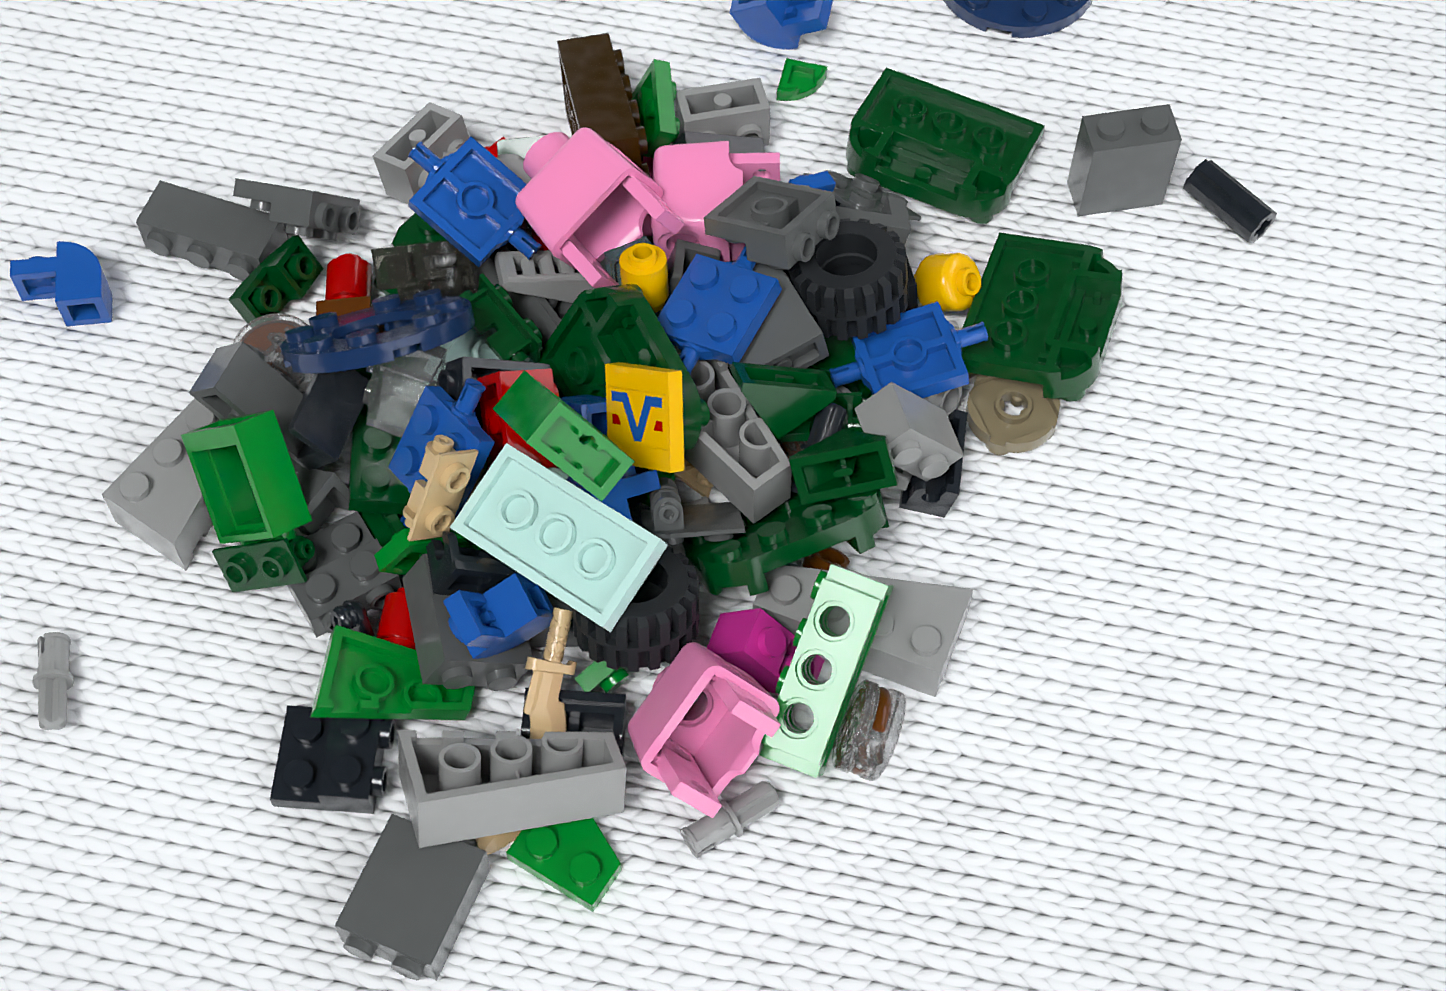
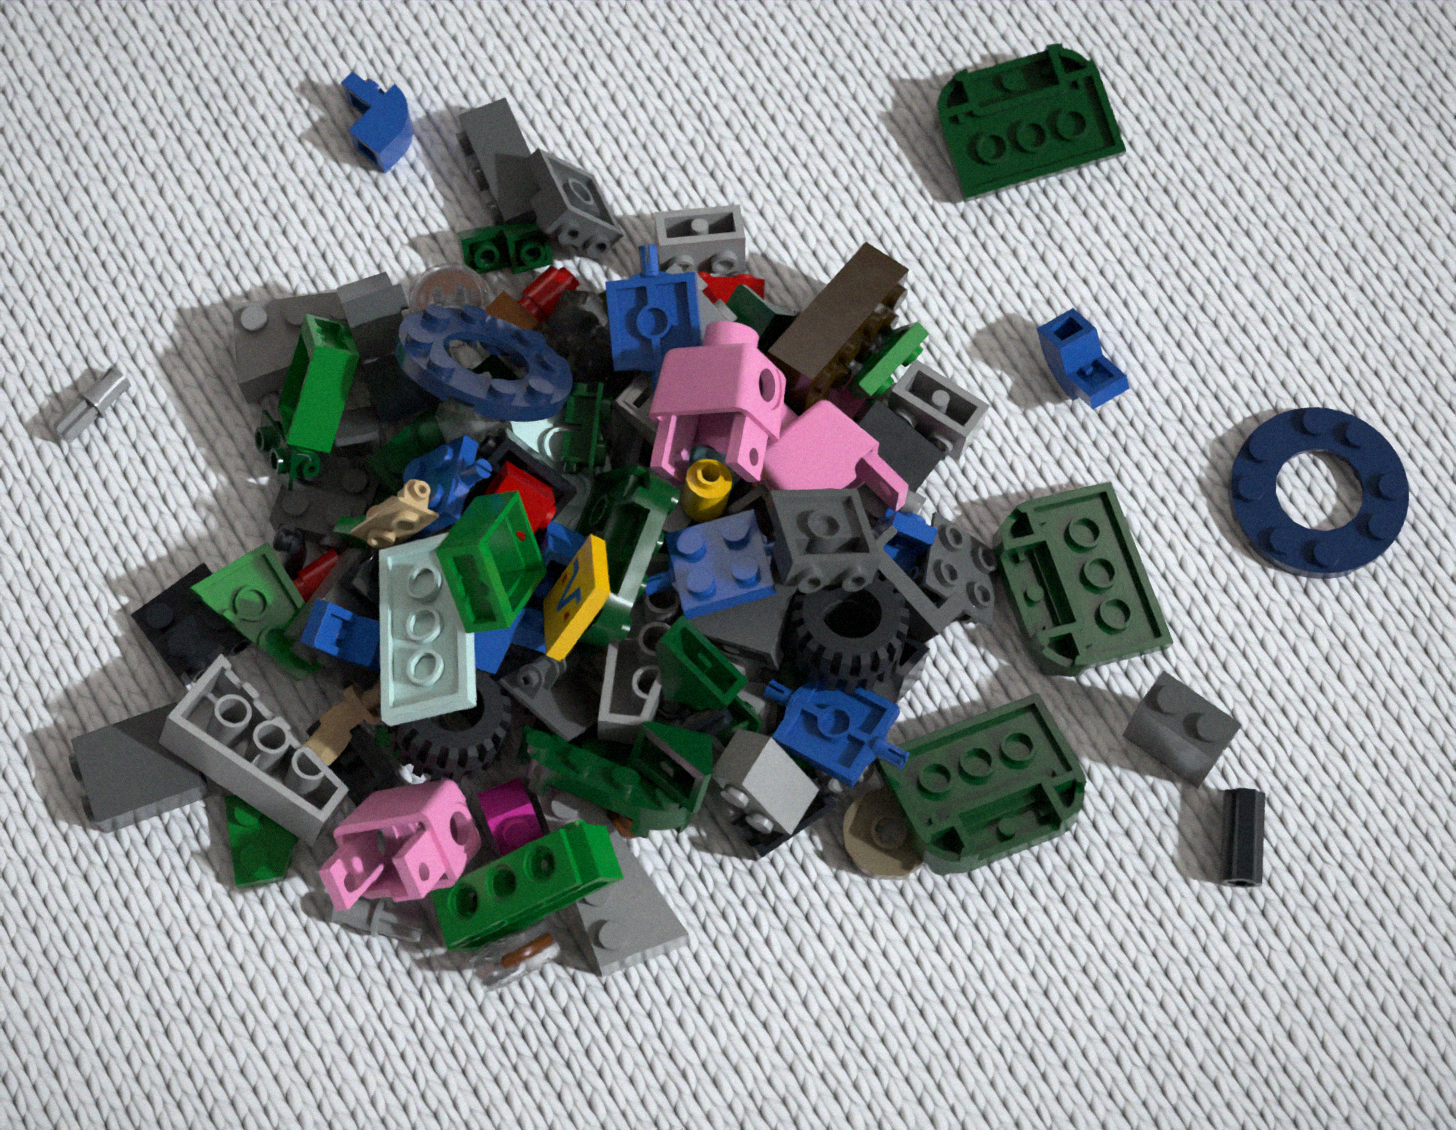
camera: 50 degrees right, 10 degrees up
green tile [776,58,828,101] -> none
yellow head [914,253,981,312] -> none

